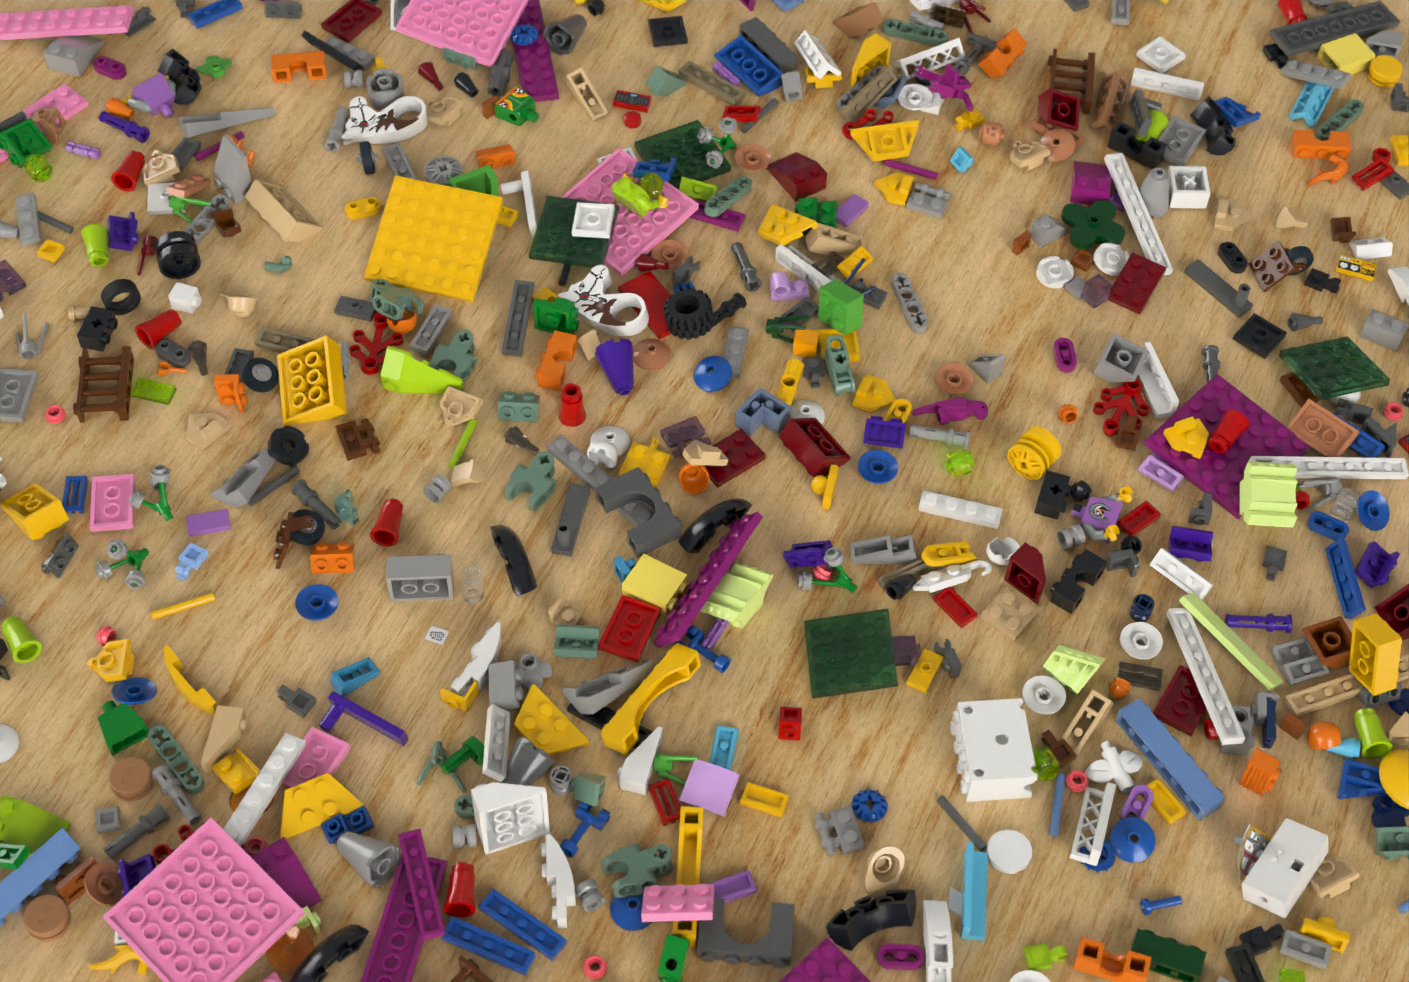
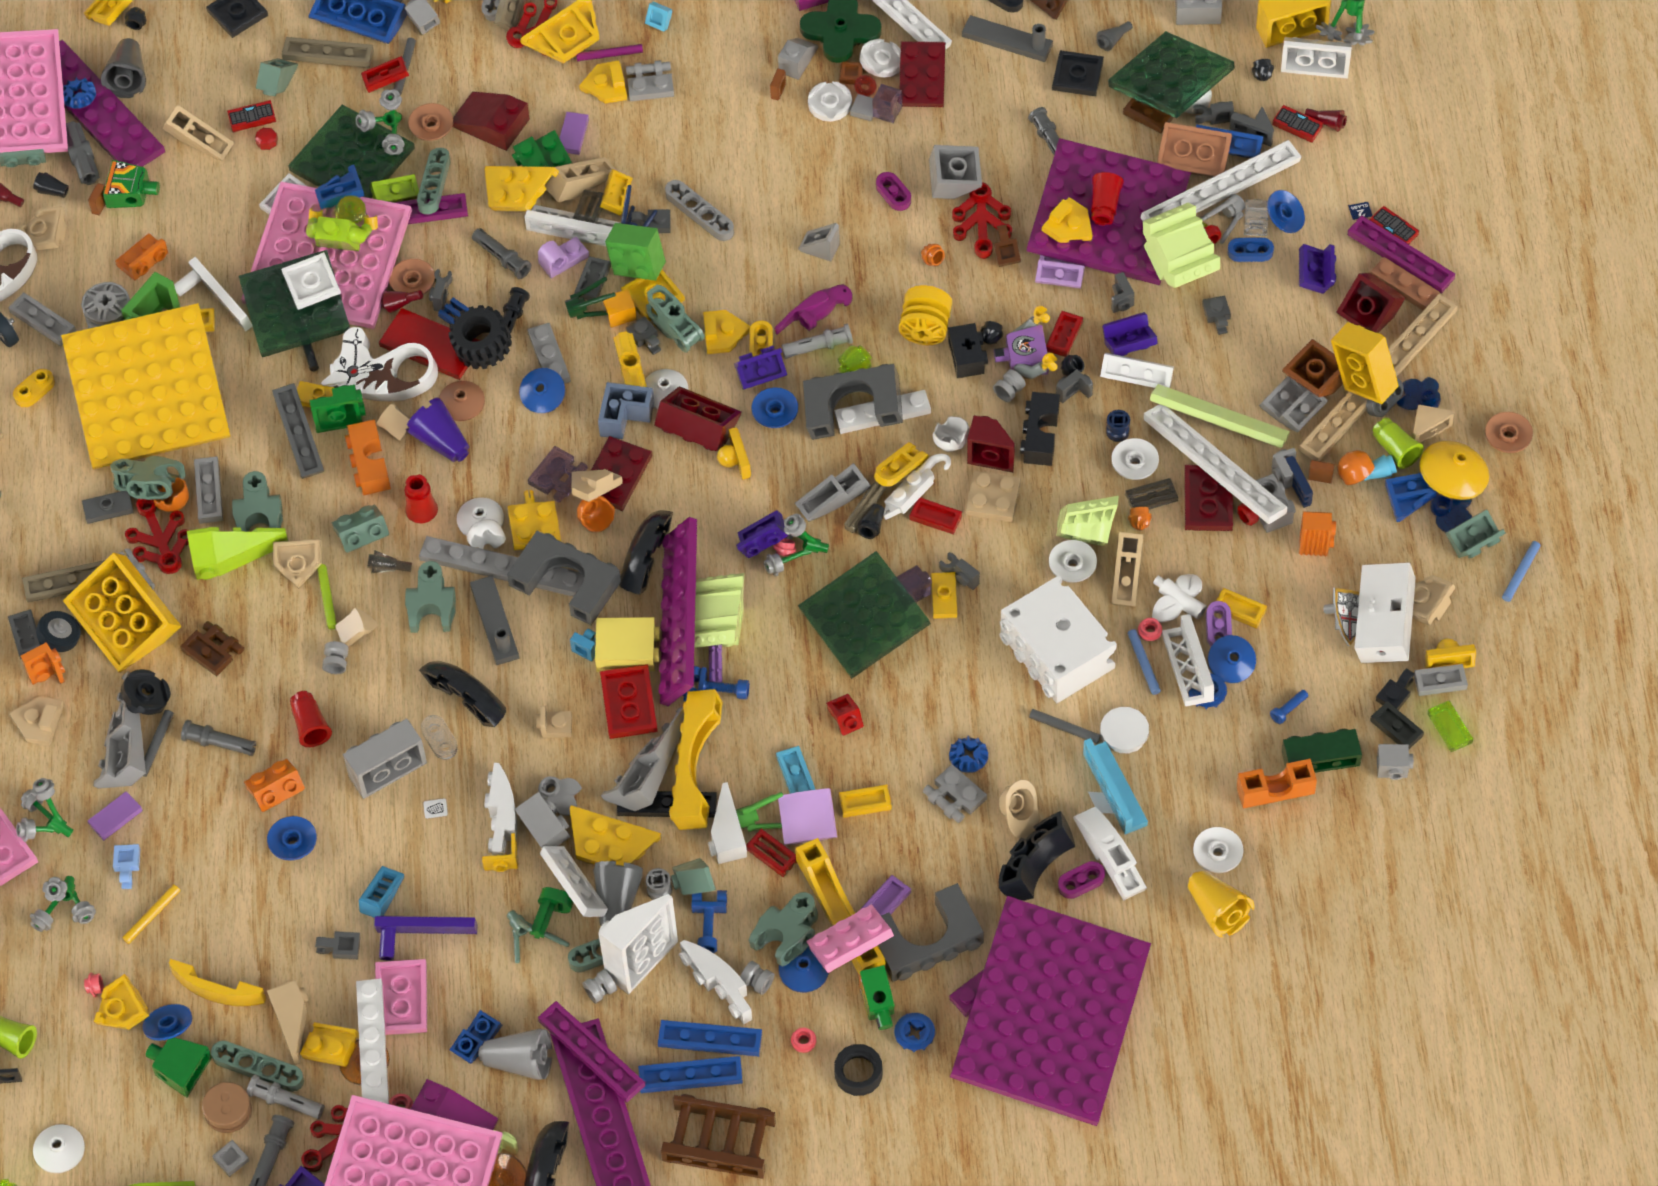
camera: 25 degrees left, 5 degrees up
plate [273,509,325,569] -> none
yellow wing [280,773,363,839] -> none
clear light blue bracket [334,489,359,526] -> none
red plant [443,862,476,918] -> none
sand green bracket [554,624,599,659] -> none
medium lavender axle [713,61,740,86] -> none
nougat dish [935,363,974,395] -> none
lime plate [1024,943,1068,971] -> none
clear neon green head [1031,748,1060,781] -> none
reddish brown plate [1041,730,1077,770] -> none
medium blue brick [1115,698,1225,821] -> none
white fence [1136,342,1179,419] -> none
dark purple pin [1225,613,1292,633] -> none
blue plate [1325,538,1366,620] -> none
coral plate [1383,402,1404,421] -> none
none -> dark grey arch [803,364,903,440]
none -> clear red plate [854,75,877,97]

